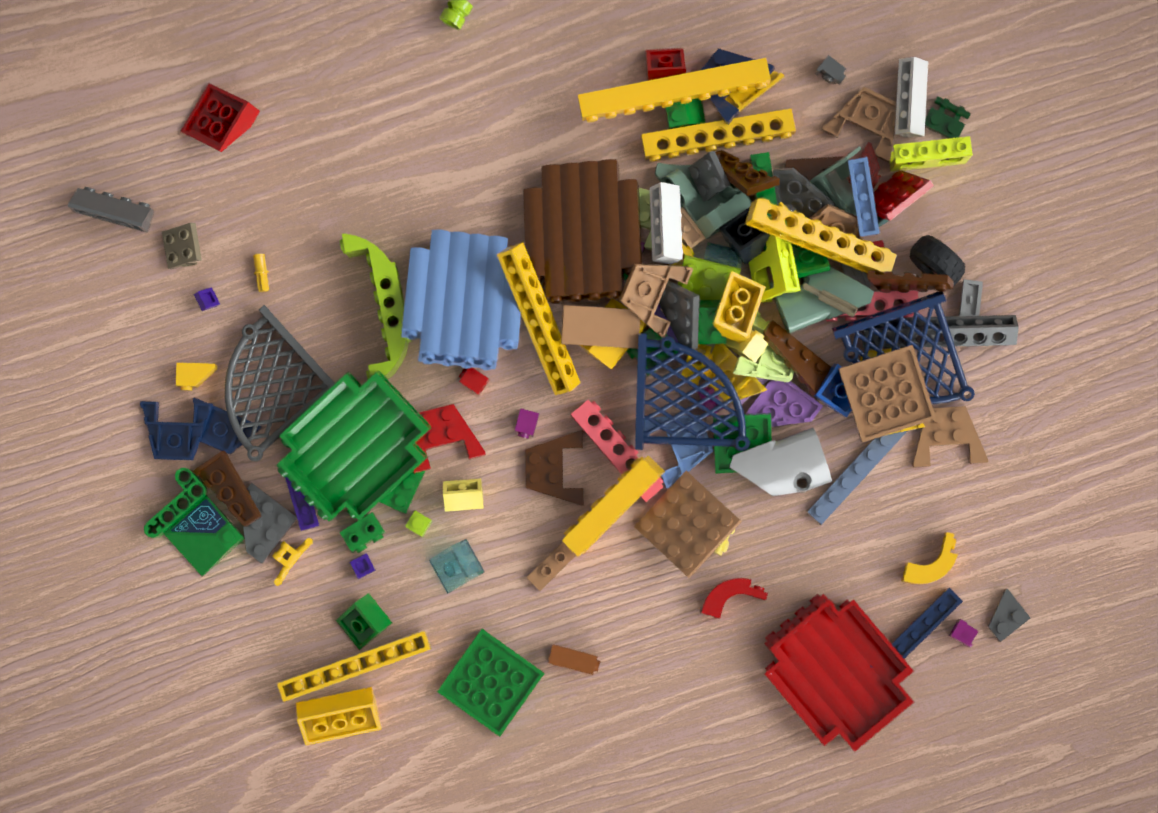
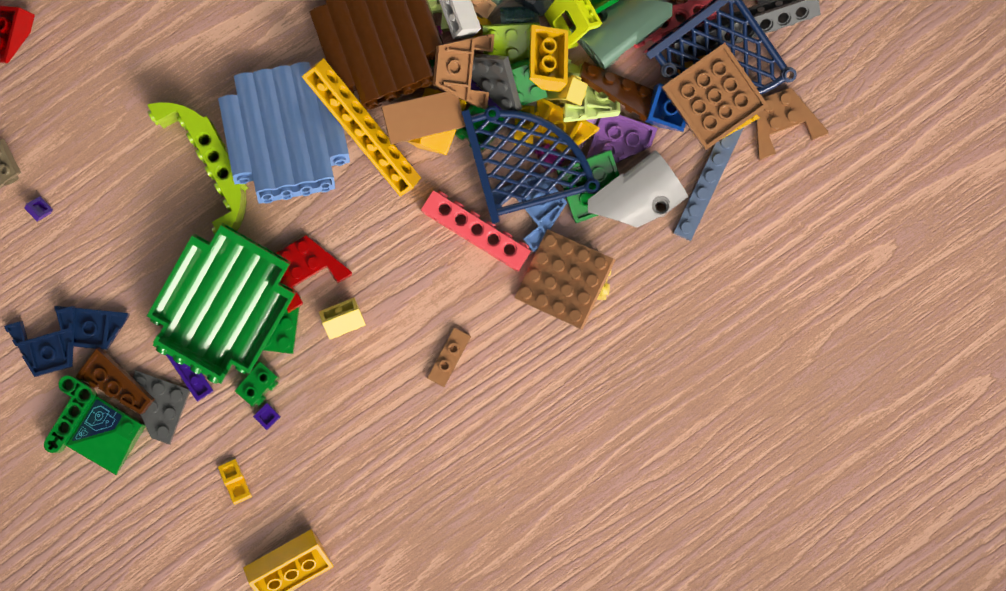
camera: 25 degrees left, 0 degrees up
yellow slope [176,363,218,391] -> none
dark grey piece [225,305,335,462] -> none
yellow axle [253,254,269,292] -> none
yellow piece [272,538,313,586] -> none
yellow brick [277,631,432,702] -> none
green slope [336,593,392,650] -> none
lime brick [405,510,433,537] -> none
clear light blue slope [429,539,485,594] -> none
green plate [437,629,545,737] -> none
red brick [459,367,490,396] -> none
magenta brick [514,408,539,439] -> none
reddish brown wing [525,431,584,506] -> none
dark orange brick [548,644,600,675] -> none
yellow brick [562,455,665,557] -> none
red arch [701,578,768,619] -> none
red panel [764,594,914,752] -> none
dark tan axle [802,283,858,318] -> none
dark blue plate [870,588,963,667] -> none
yellow arch [901,532,958,584] -> none
magenta panel [949,619,978,648] -> none
dark grey wing [988,589,1031,642] -> none
none -> yellow slope [218,459,252,505]

